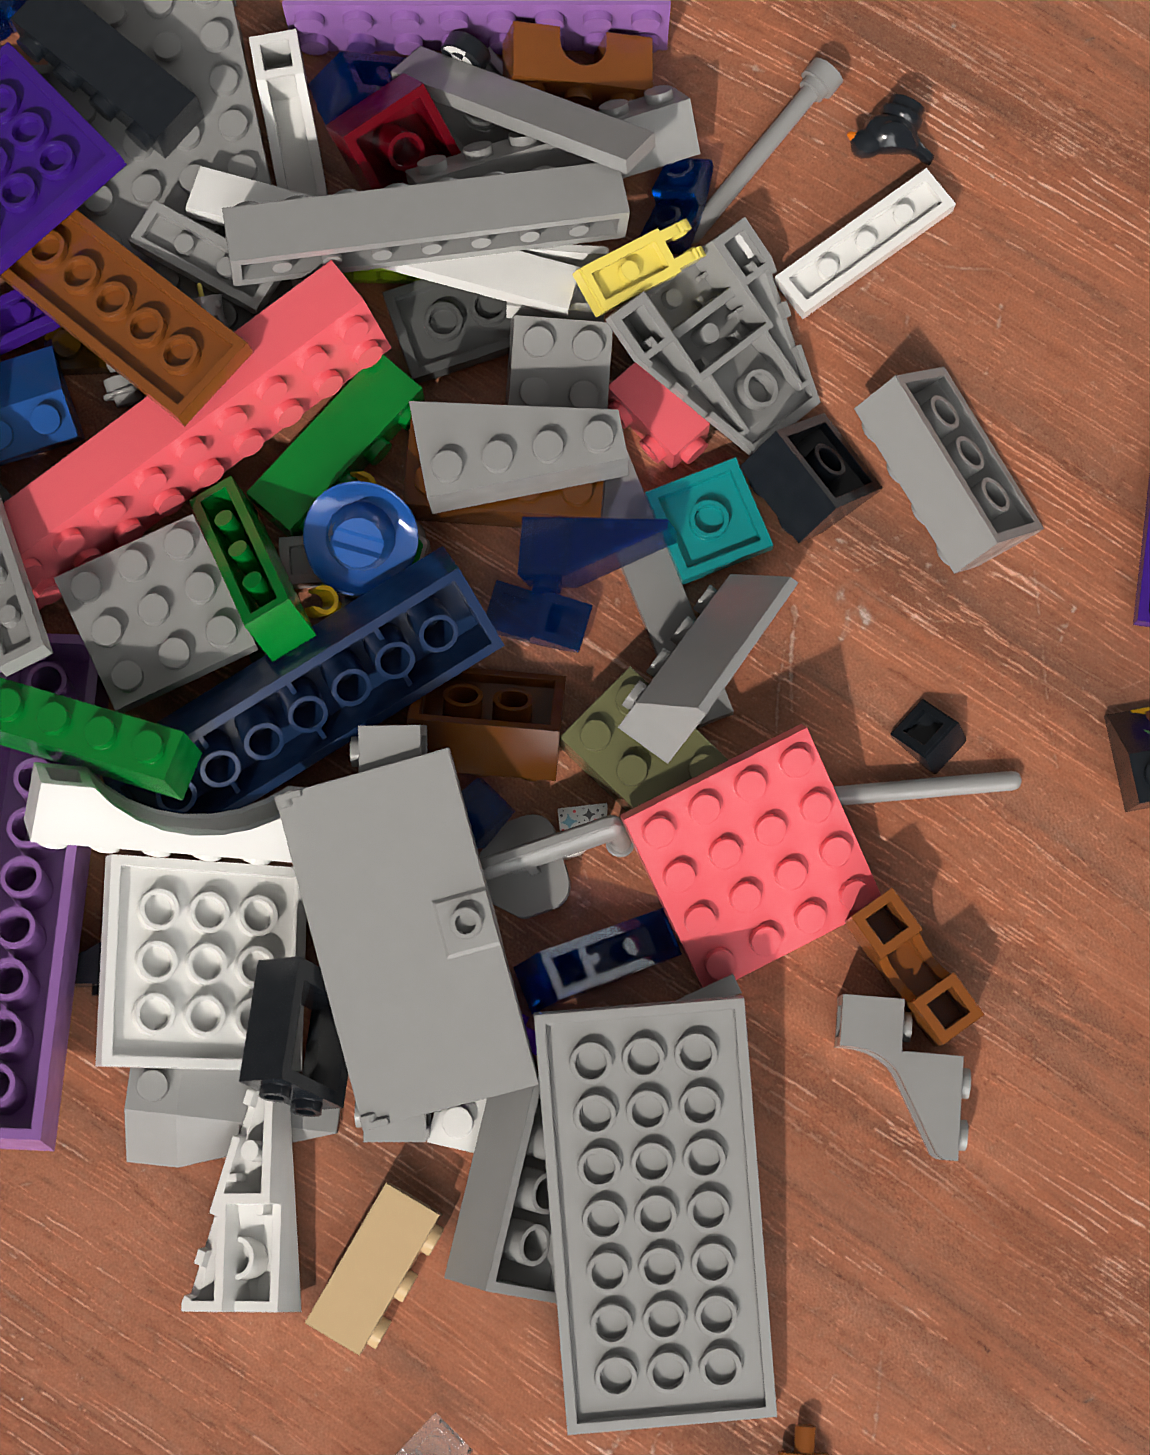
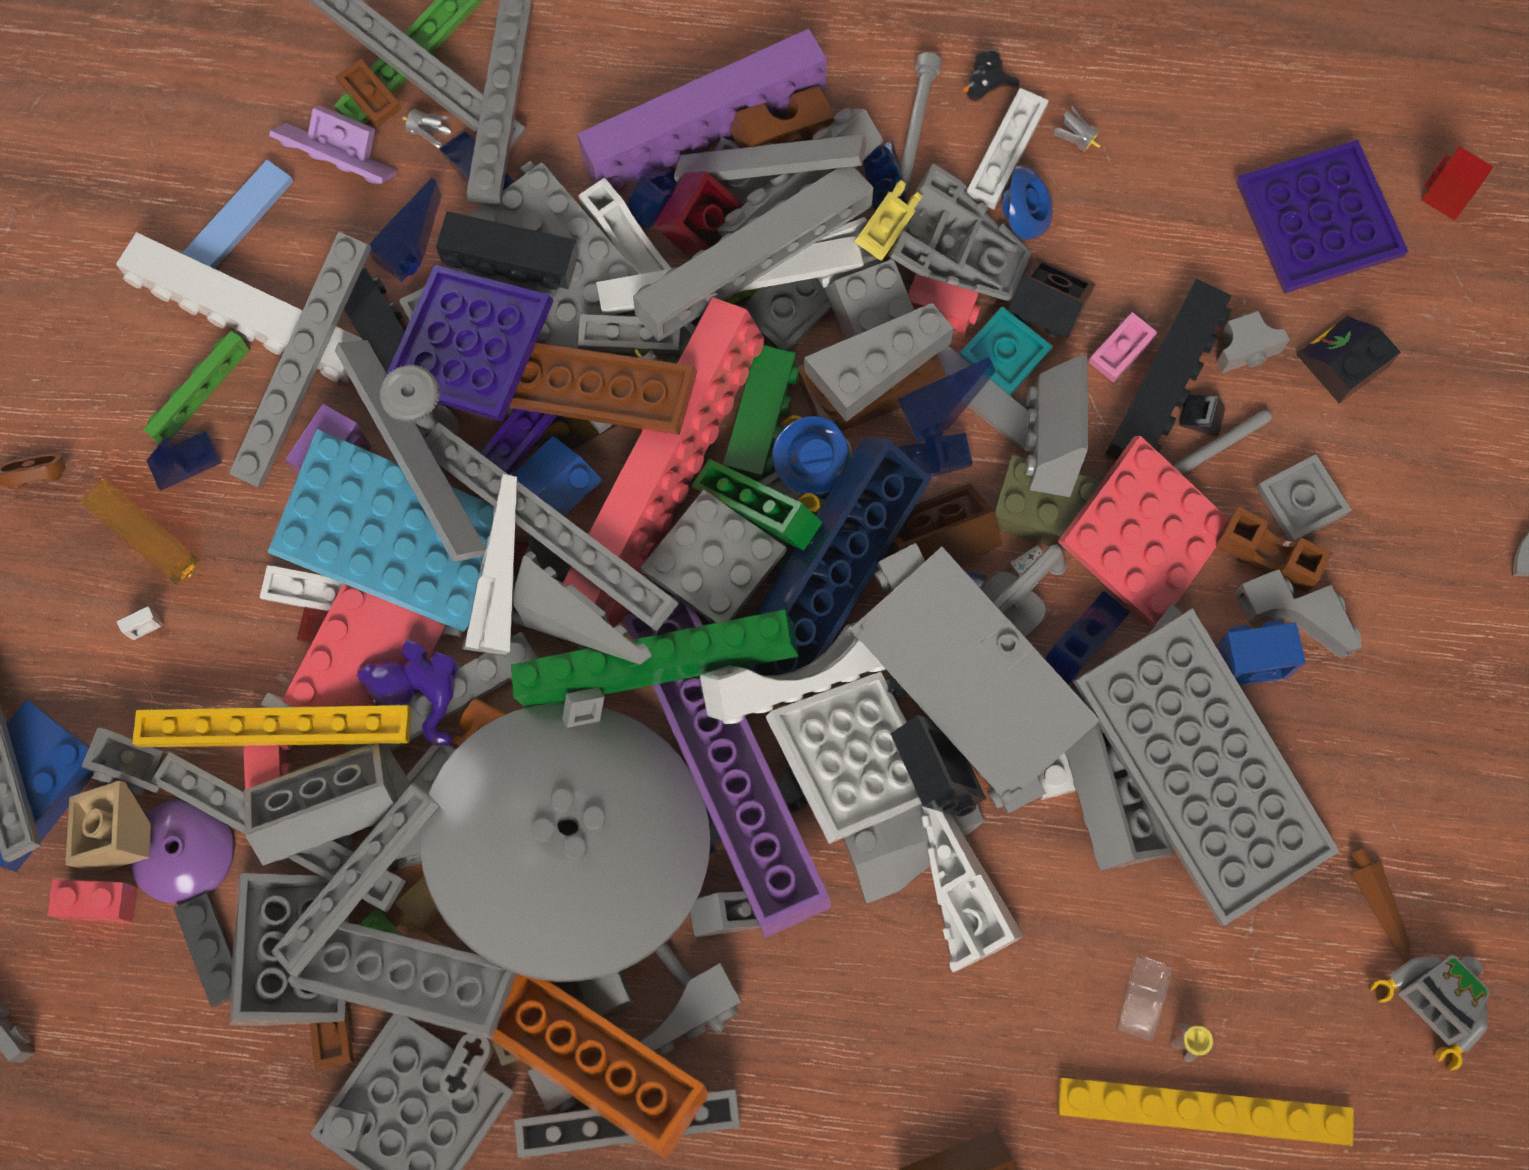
camera: 25 degrees left, 5 degrees down
light grey plate [103,374,144,408] -> none
tan brick [305,1182,445,1355] -> none
black tile [441,31,491,70] -> none
light grey slope [854,367,1044,574] -> none
none -> blue hat [1001,166,1053,240]
none -> flat silver piece [1053,106,1100,152]
none -> bright pink plate [1088,312,1158,383]
none -> black brick [1106,279,1232,459]
none -> light grey brick [1216,311,1289,374]
none -> blue brick [1216,620,1306,686]
none -> light grey plate [1256,454,1352,541]

